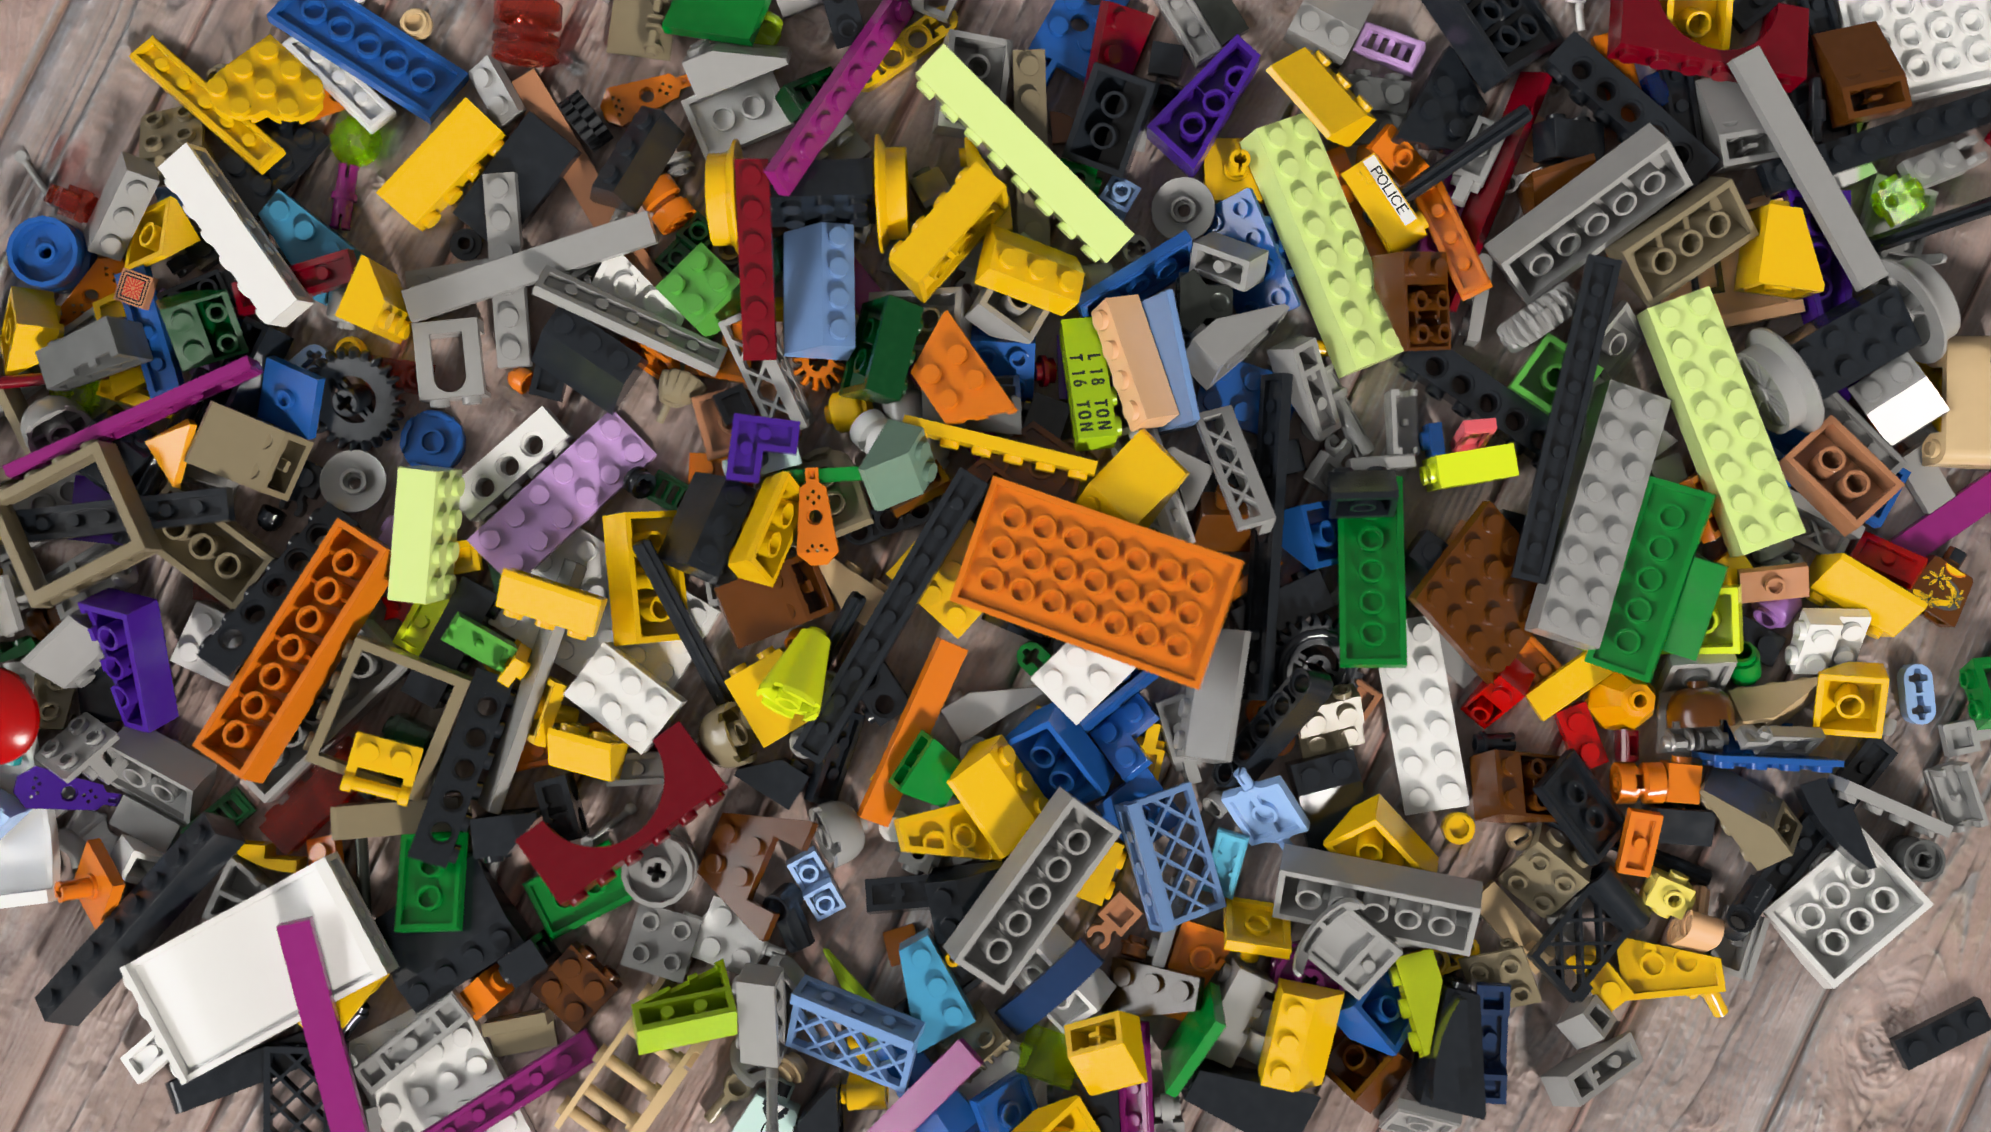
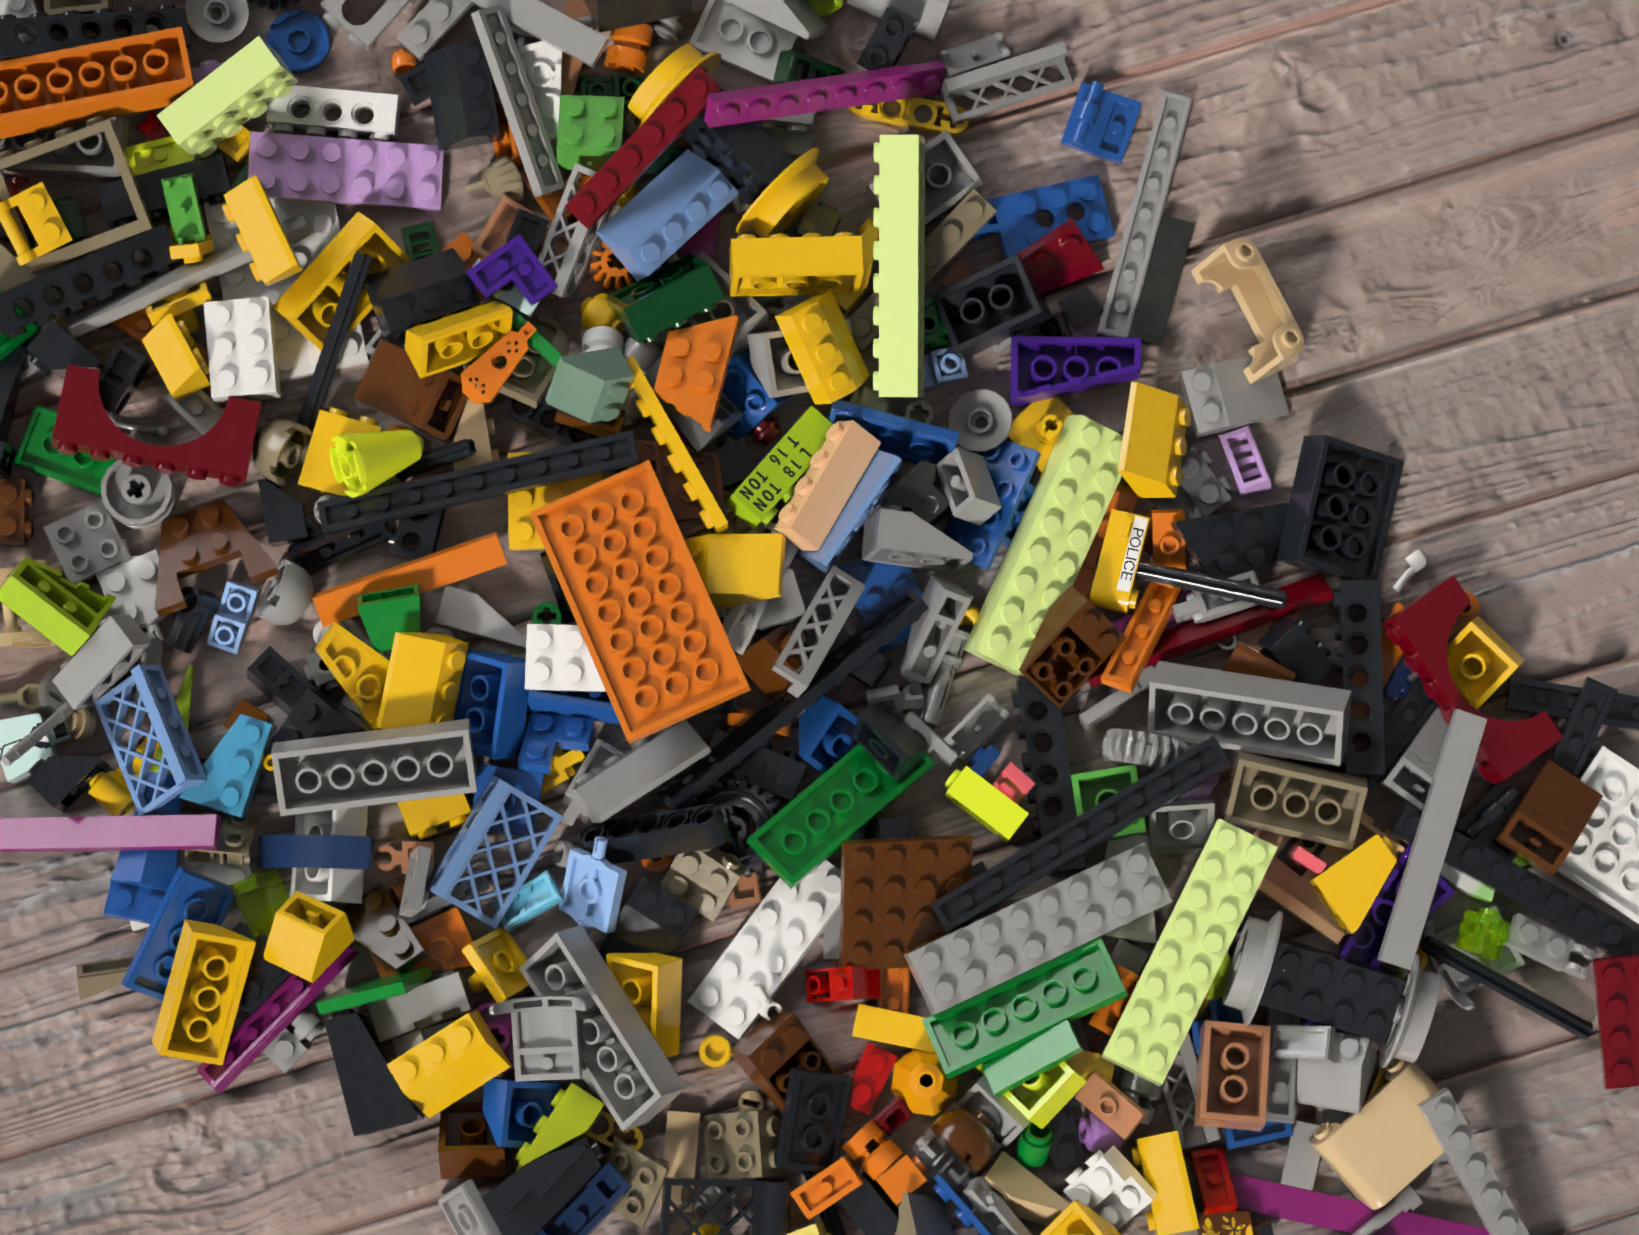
camera: 55 degrees right, 5 degrees down
black bush [623,466,656,499] -> none
black pin [1472,731,1516,754] -> none
none -> light grey plate [399,846,434,918]
none -> white hand [753,981,782,1021]
none -> light grey tile [1269,1023,1336,1061]
none -> coral tile [1286,844,1327,874]

